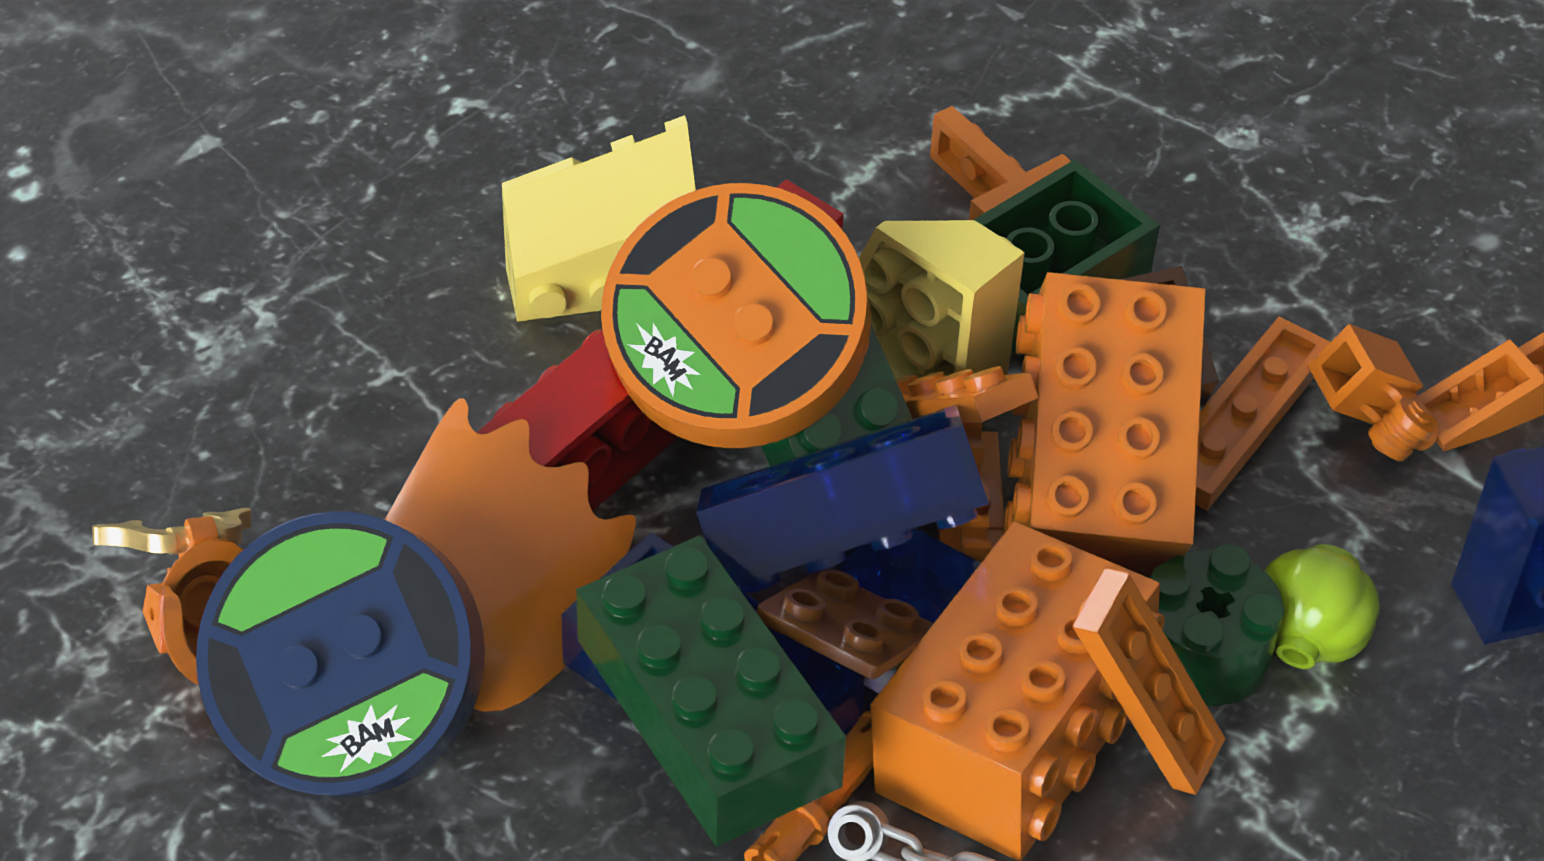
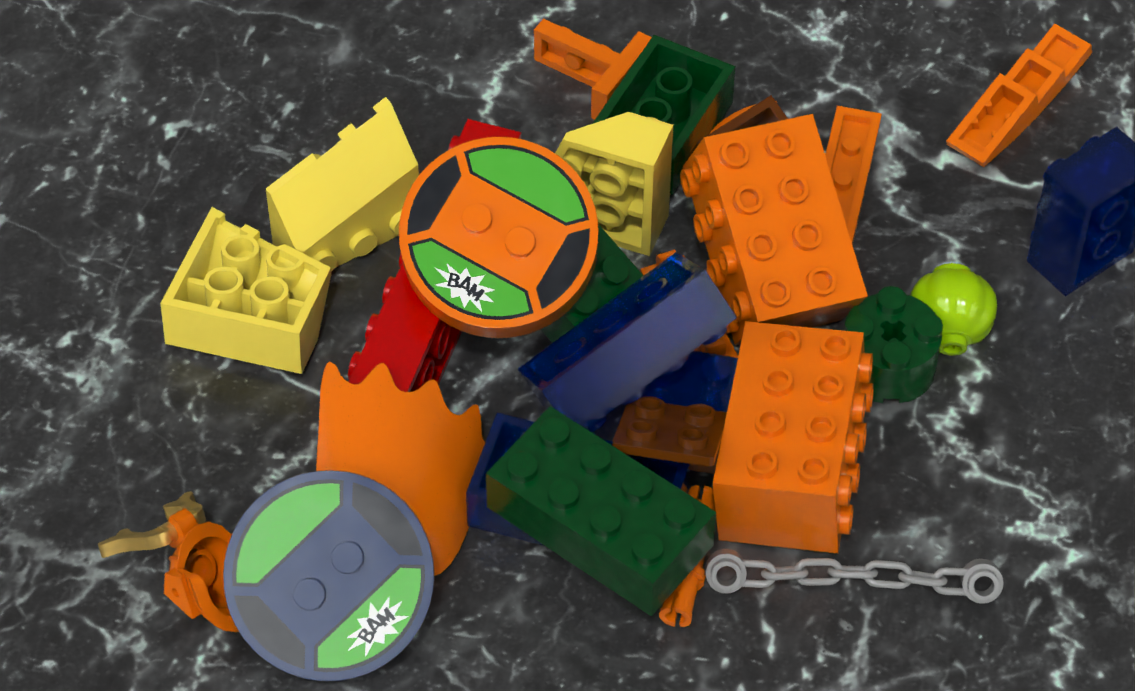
camera: 20 degrees left, 5 degrees up
orange plate [896,366,1039,426] -> none
orange plate [1072,569,1226,795] -> none
orange brick [1307,324,1439,461] -> none
none -> light yellow wedge [160,207,331,374]

